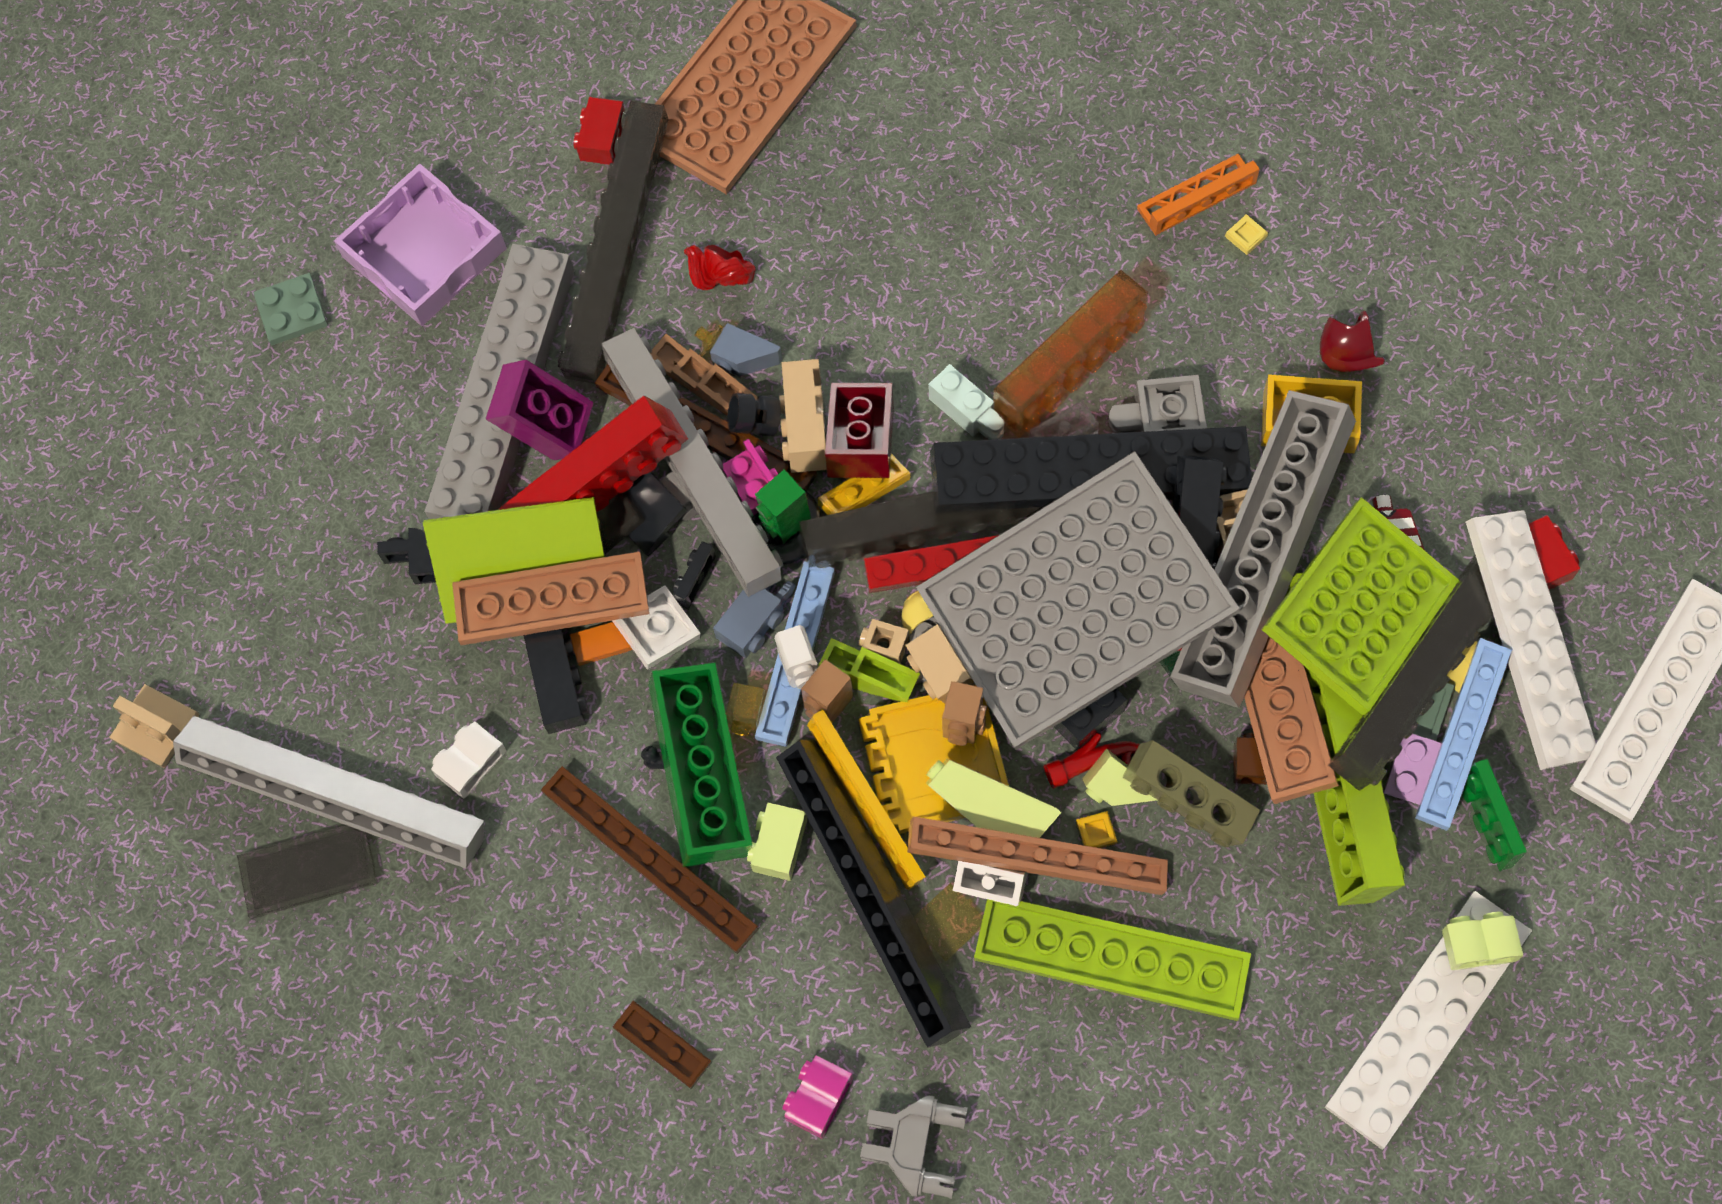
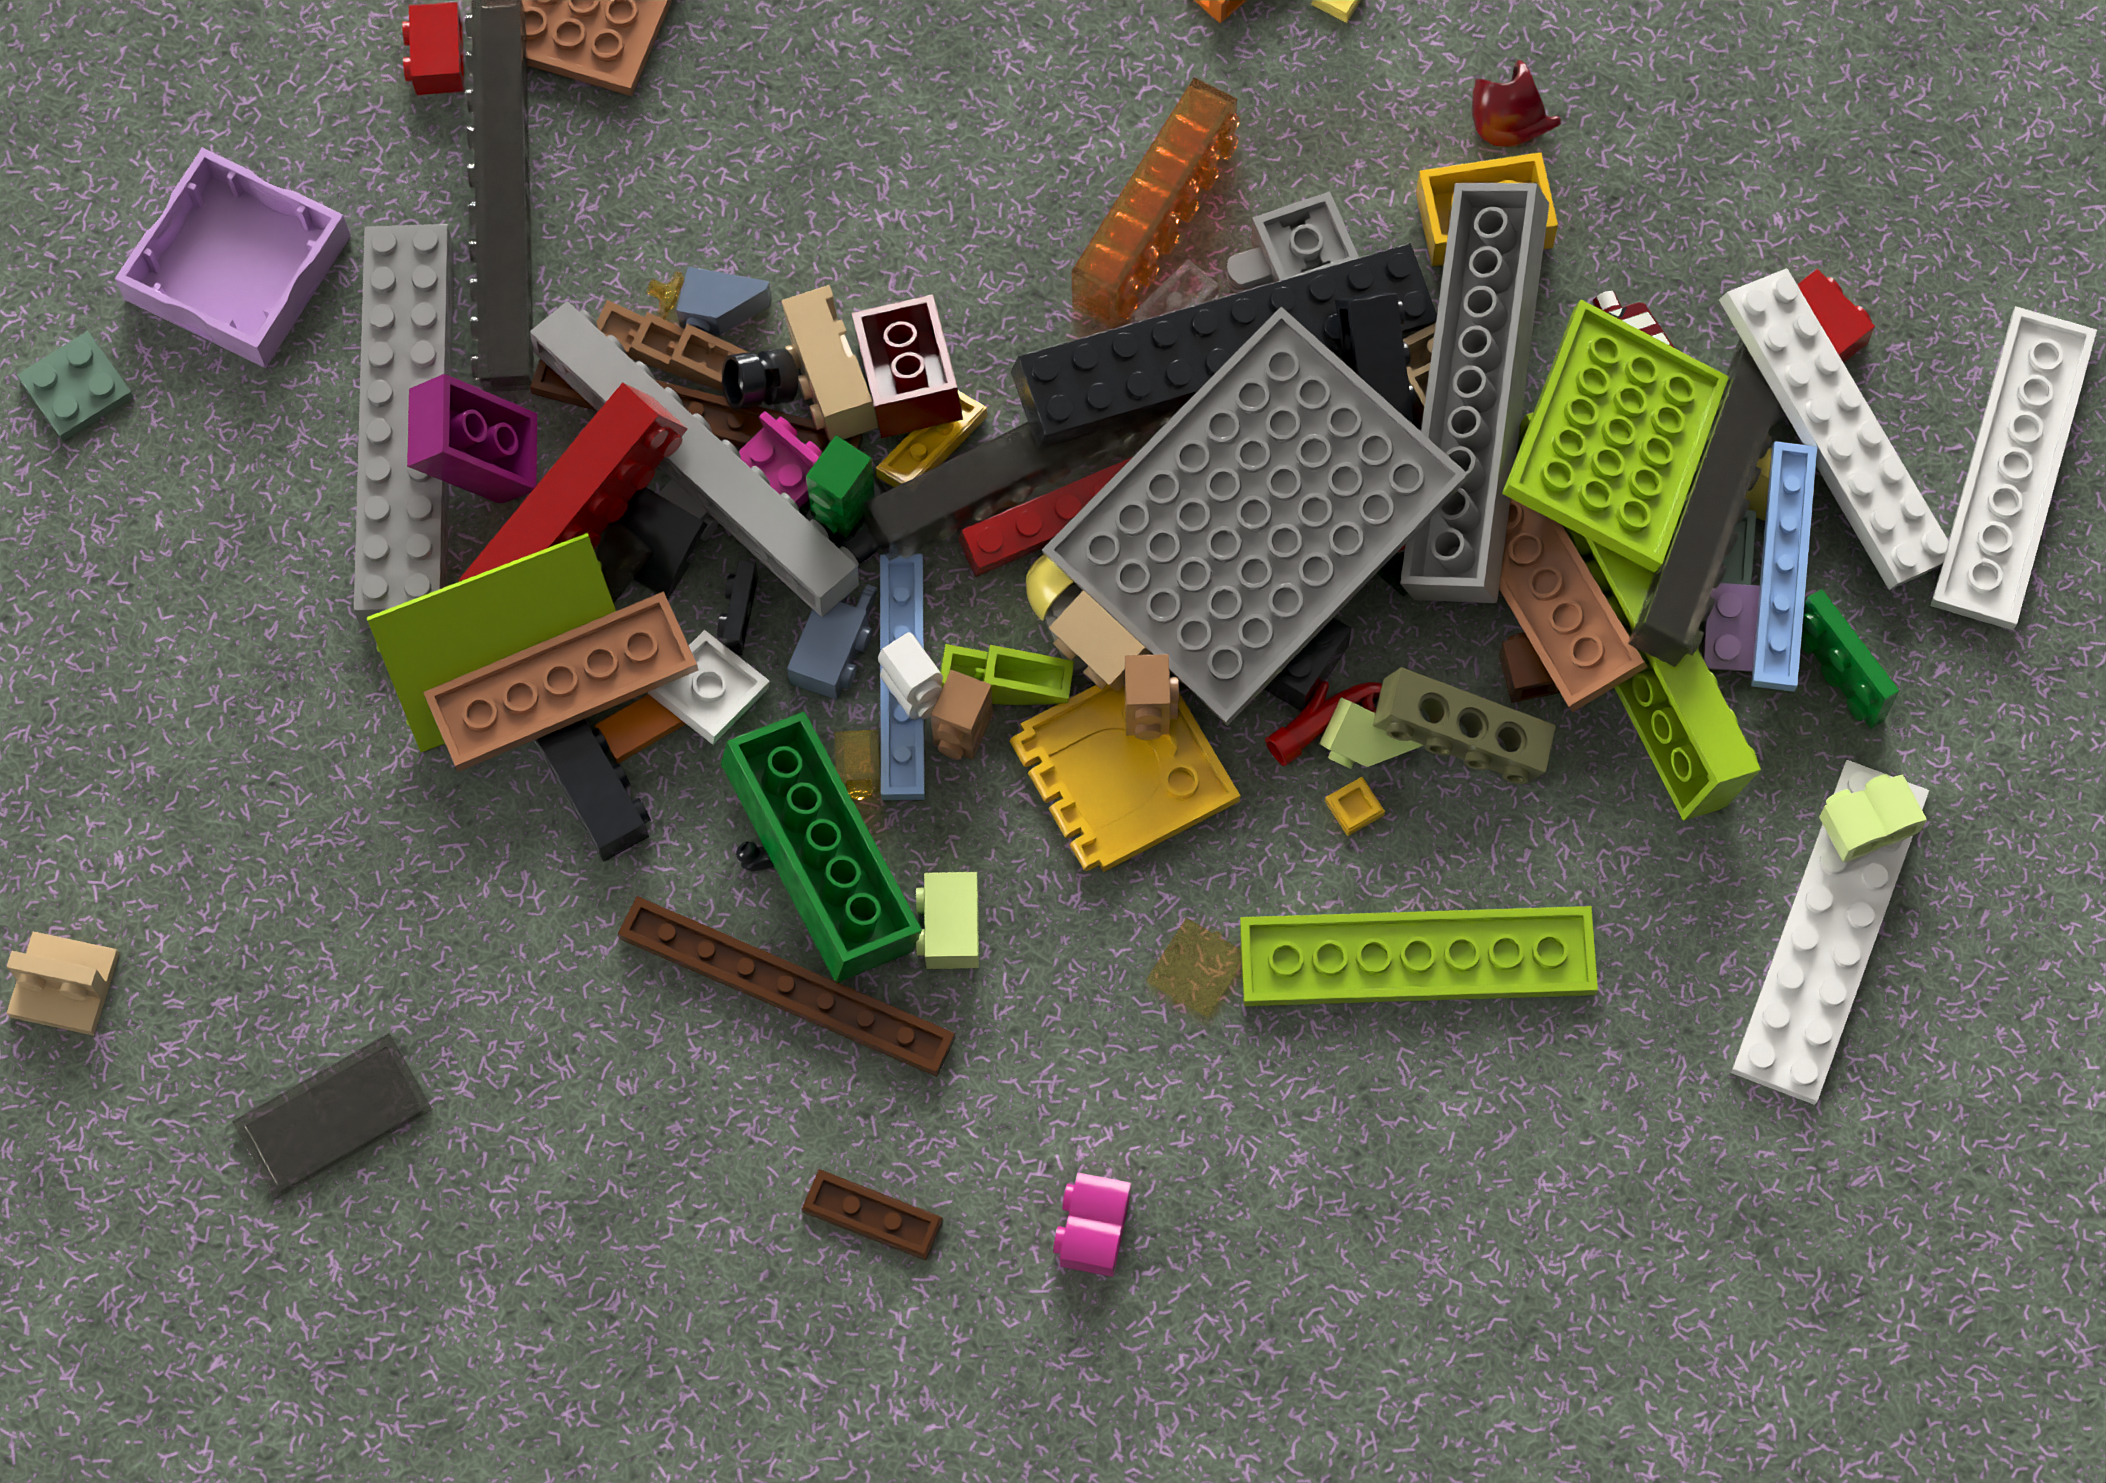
camera: 20 degrees left, 0 degrees up
brick [173,716,484,869] -> none
black brick [377,528,436,584] -> none
white brick [431,721,506,799] -> none
red hair [684,245,756,290] -> none
black brick [776,740,971,1048] -> none
yellow tile [807,710,925,890] -> none
tan brick [859,619,909,664] -> none
light grey connector [860,1095,968,1199] -> none
nougat plate [907,816,1168,895] -> none
yellowish green slope [926,759,1061,838] -> none
light aqua hinge [928,364,1005,440] -> none
white brick [953,861,1027,906] -> none

